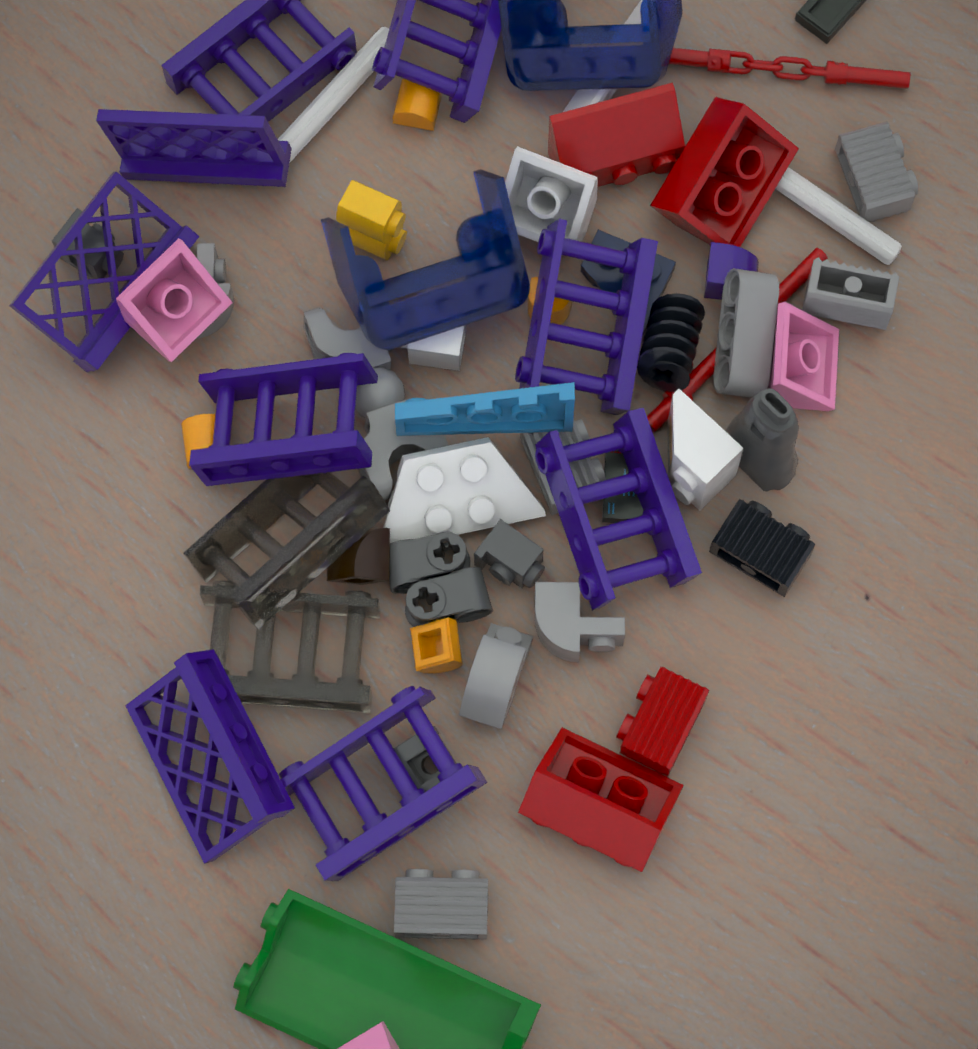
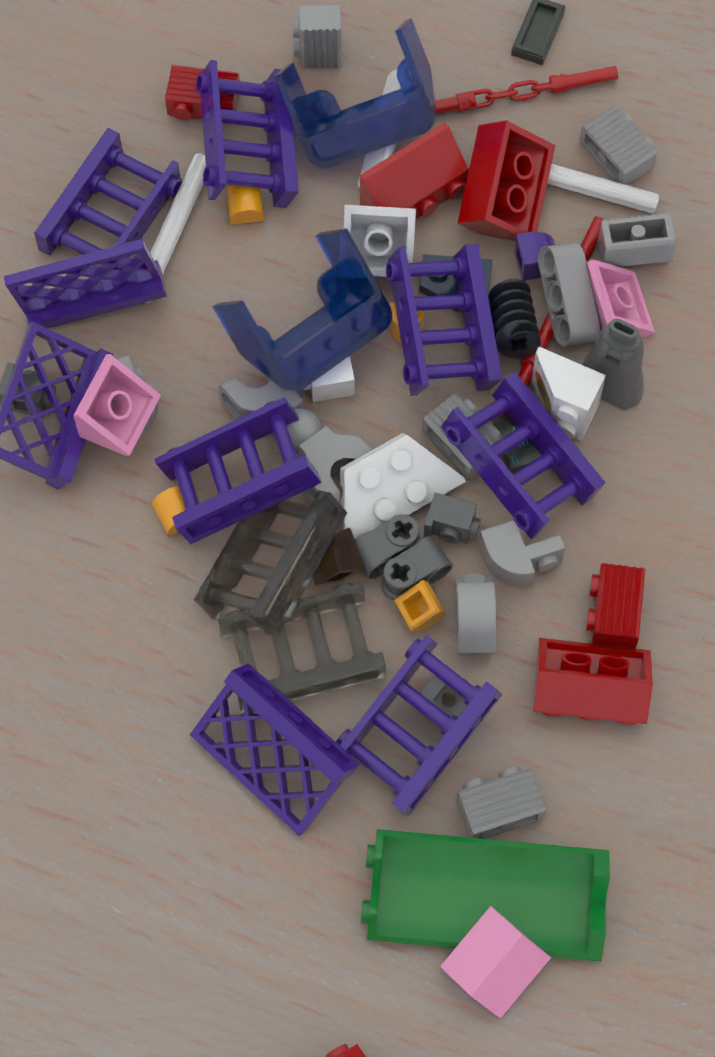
camera: 20 degrees left, 5 degrees down
yellow brick [336,180,407,260] -> none
dark azure wing [395,382,575,436] -> none
black brick [709,499,815,597] -> none

